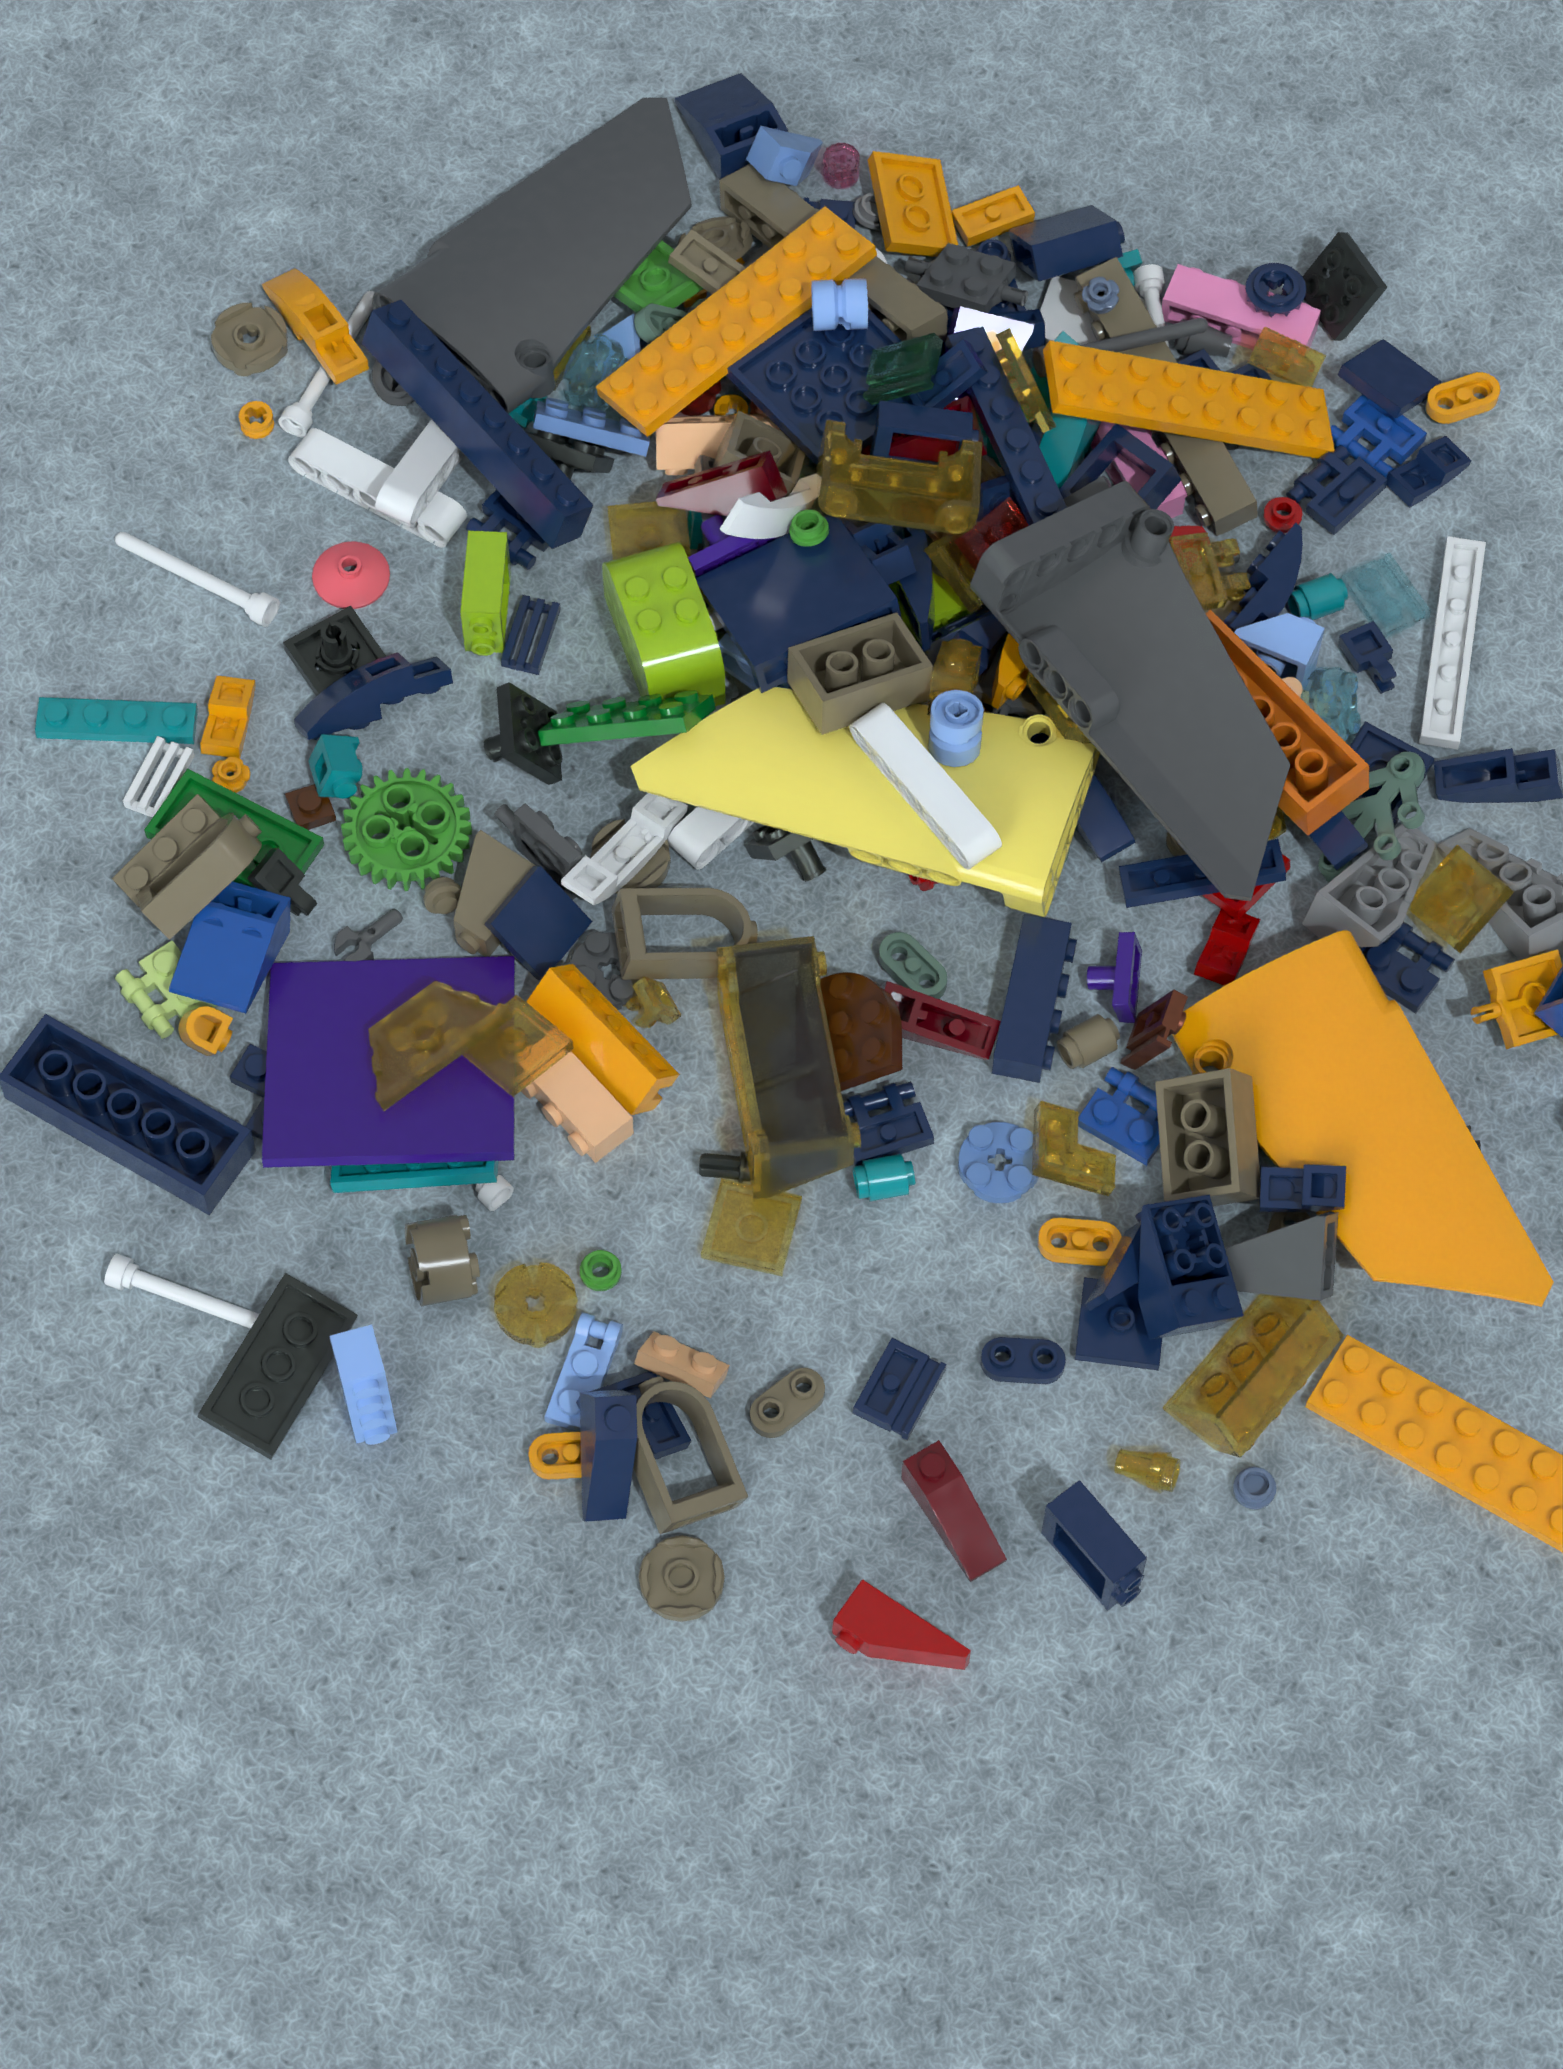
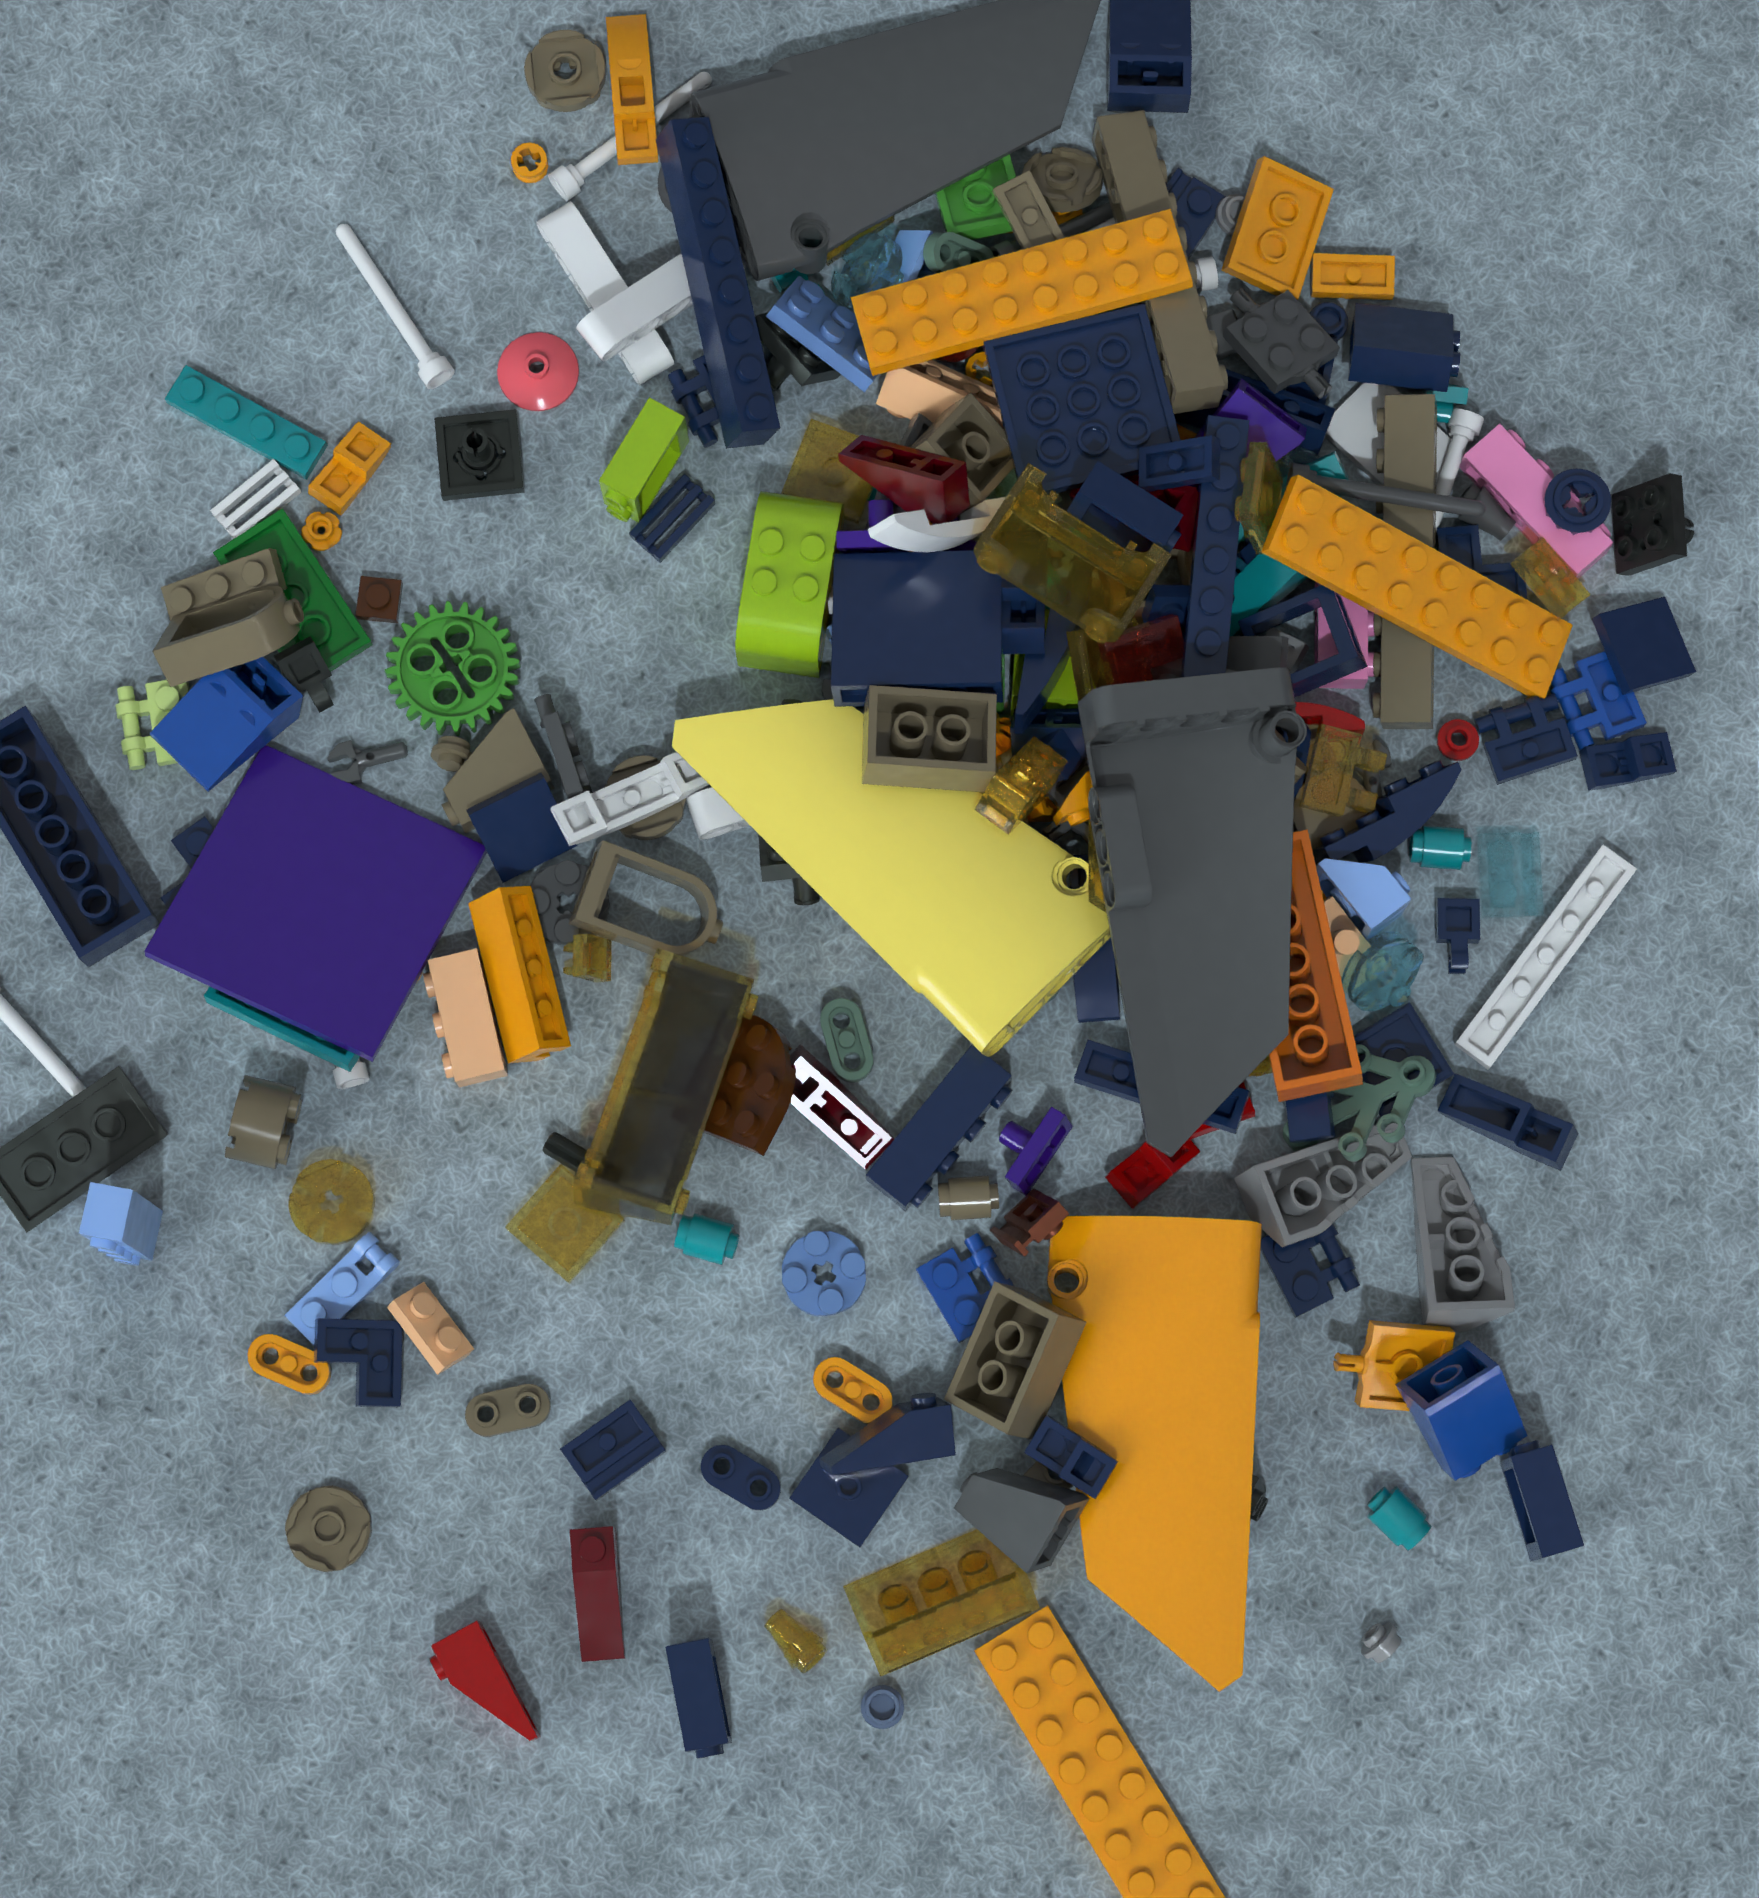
camera: 30 degrees right, 15 degrees up
light orange plate [178,1006,233,1056] -> none
dark blue slope [294,652,453,740] -> none
teal brick [308,734,363,799] -> none
clear yellow wing [368,981,513,1111] -> none
clear yellow plate [456,995,574,1097] -> none
pearl dark grey plate [484,682,563,785] -> none
green plate [538,690,716,746] -> none
bright green plate [580,1250,622,1291] -> none
dark blue slope [580,1390,637,1522] -> none
dark tan window [633,1376,748,1534] -> none
medium blue slope [746,126,823,186] -> none
bright green plate [789,509,829,547] -> none
light blue wheel [811,278,868,331] -> none
clear pink wheel [823,143,860,189] -> none
dark blue plate [833,1081,934,1166] -> none
white beam [849,703,1002,870] -> none
clear green plate [863,333,943,405] -> none
light blue wheel [928,690,984,767] -> none
clear yellow plate [1032,1101,1116,1197] -> none
sand blue plate [1082,277,1119,314] -> none
dark blue slope [1138,1195,1244,1340] -> none
clear yellow plate [1408,845,1514,954] -> none
light orange plate [1426,372,1500,424] -> none

